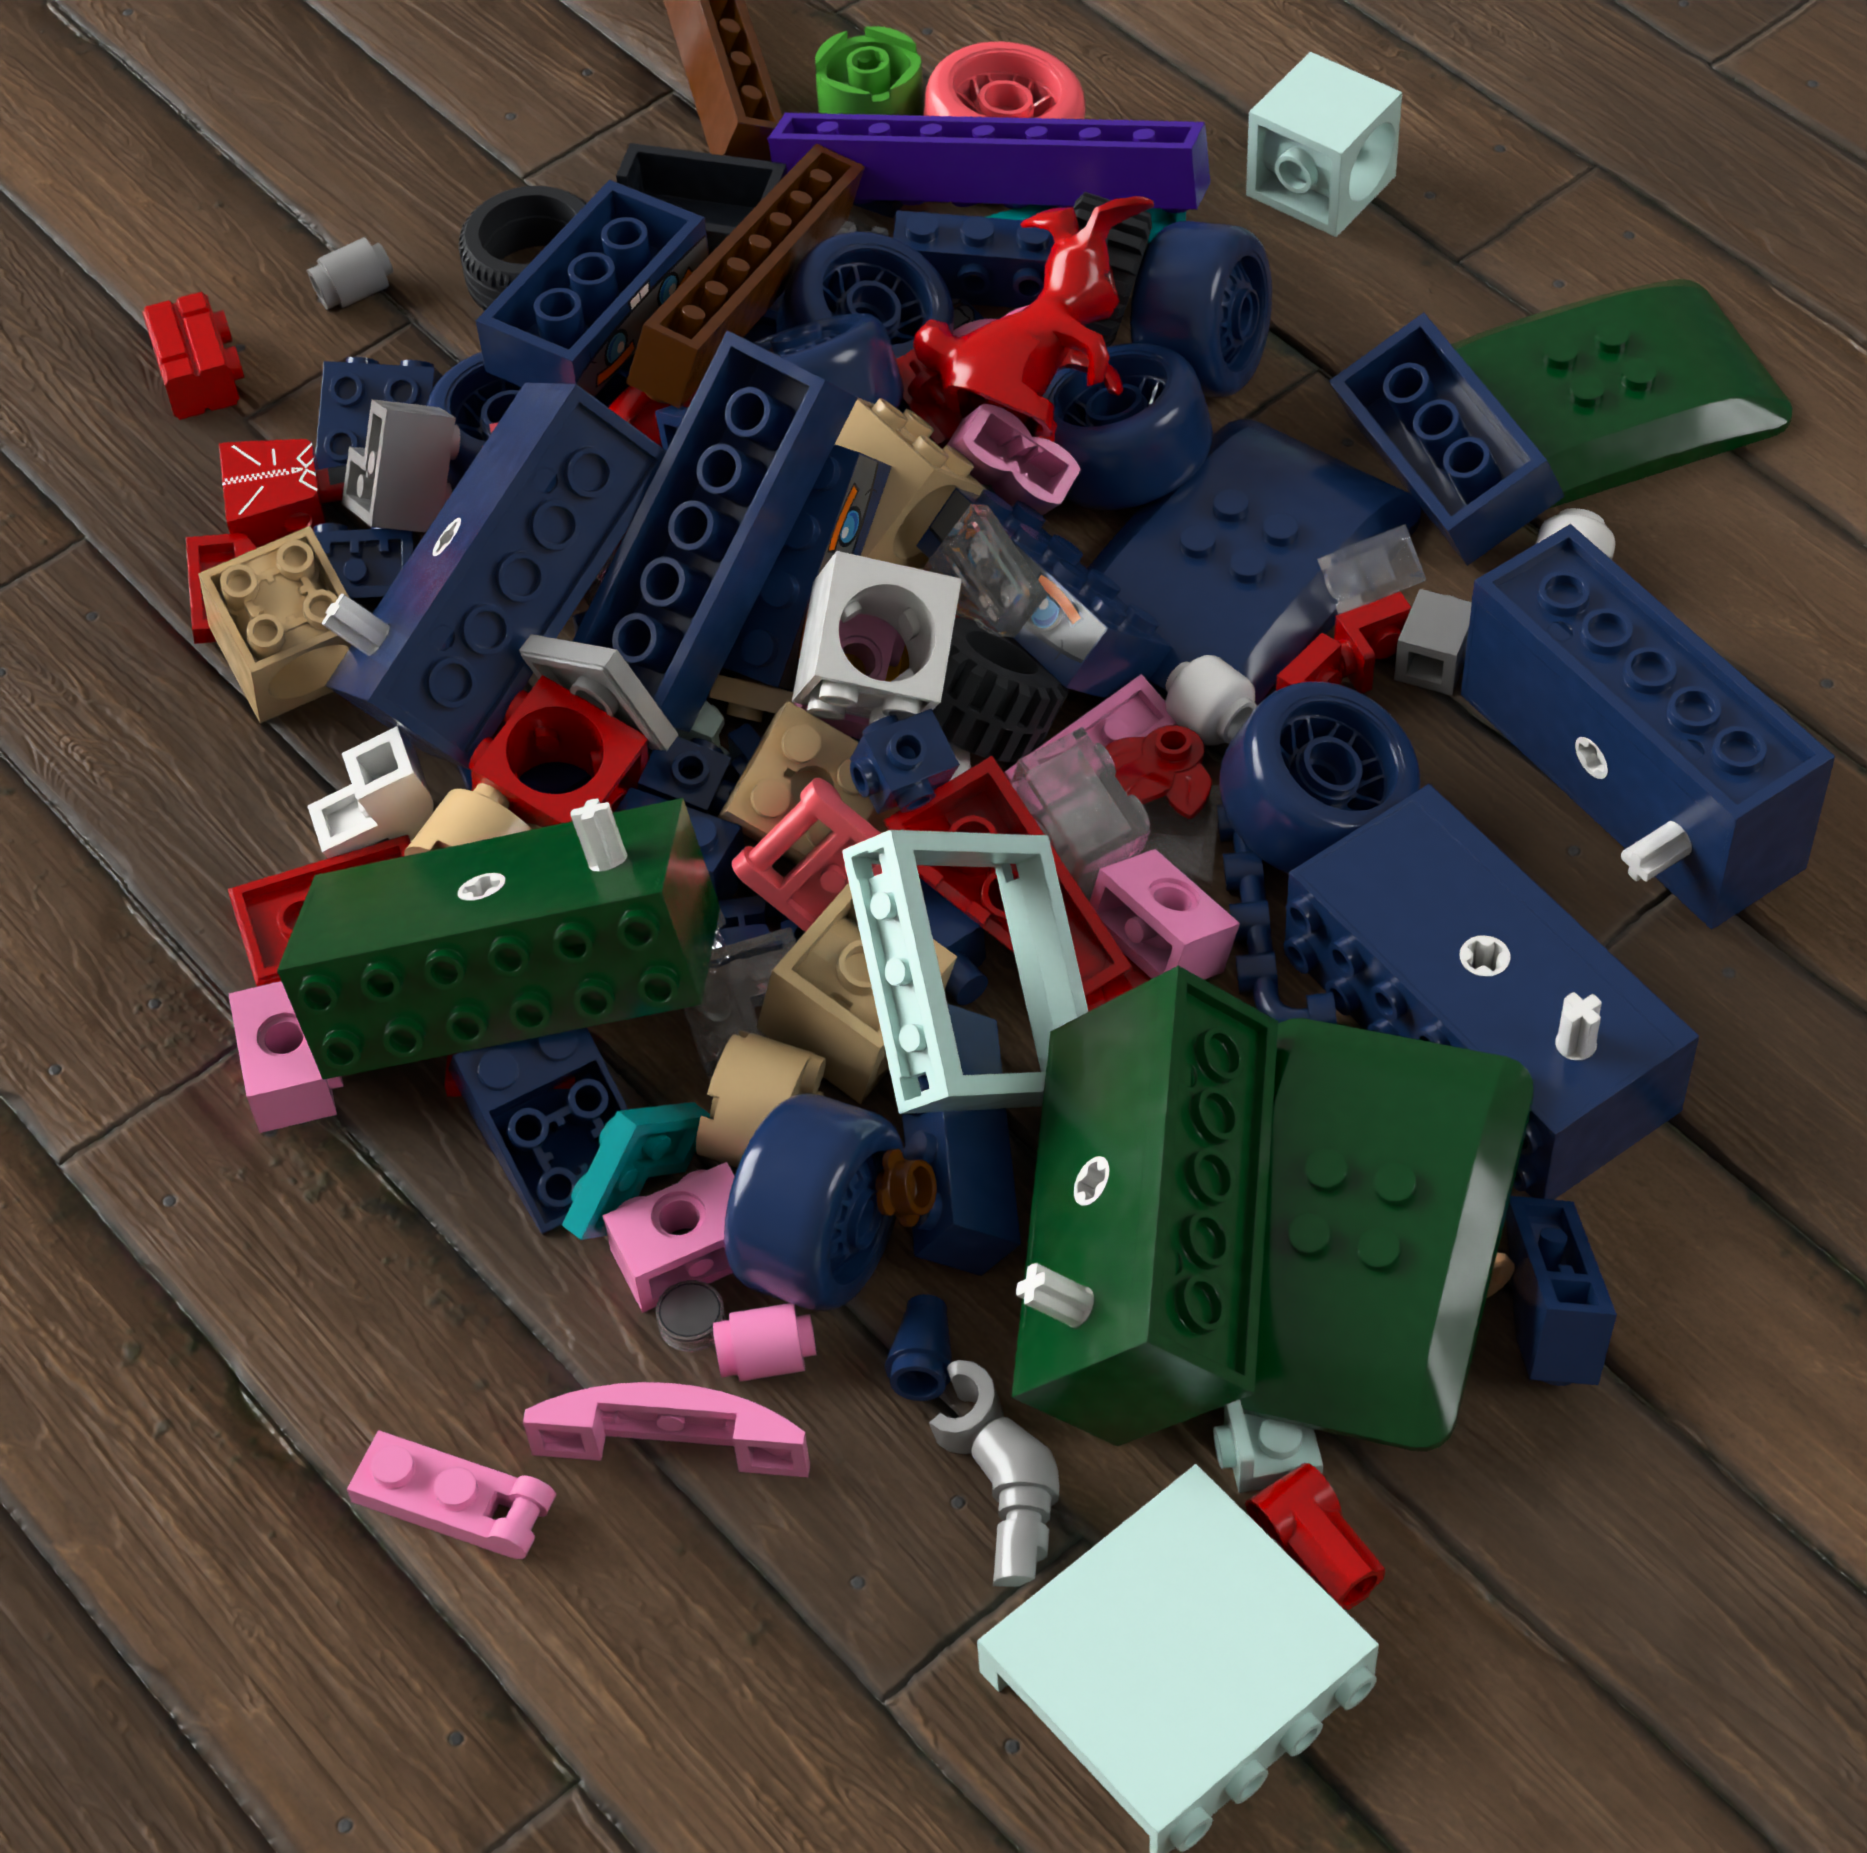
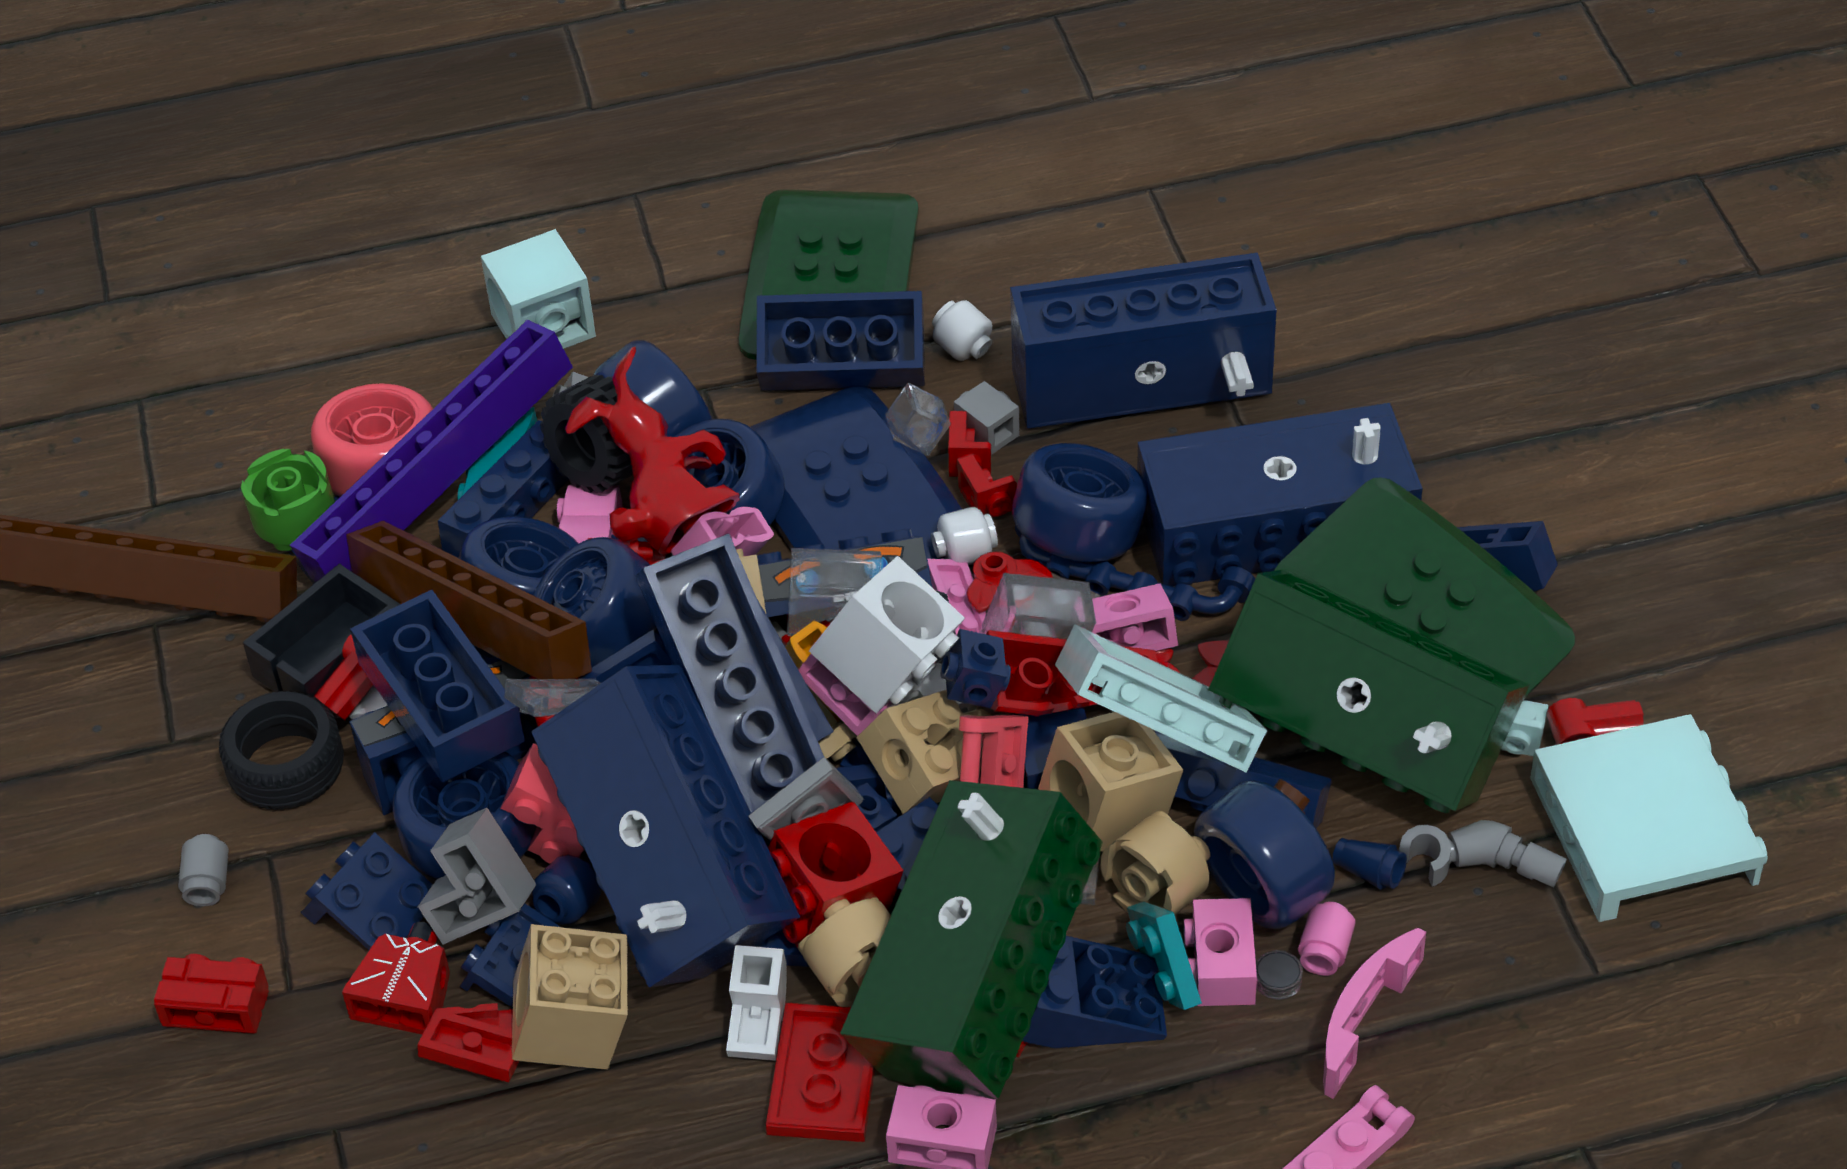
camera: 65 degrees left, 5 degrees down
none -> clear wing [504,679,601,717]

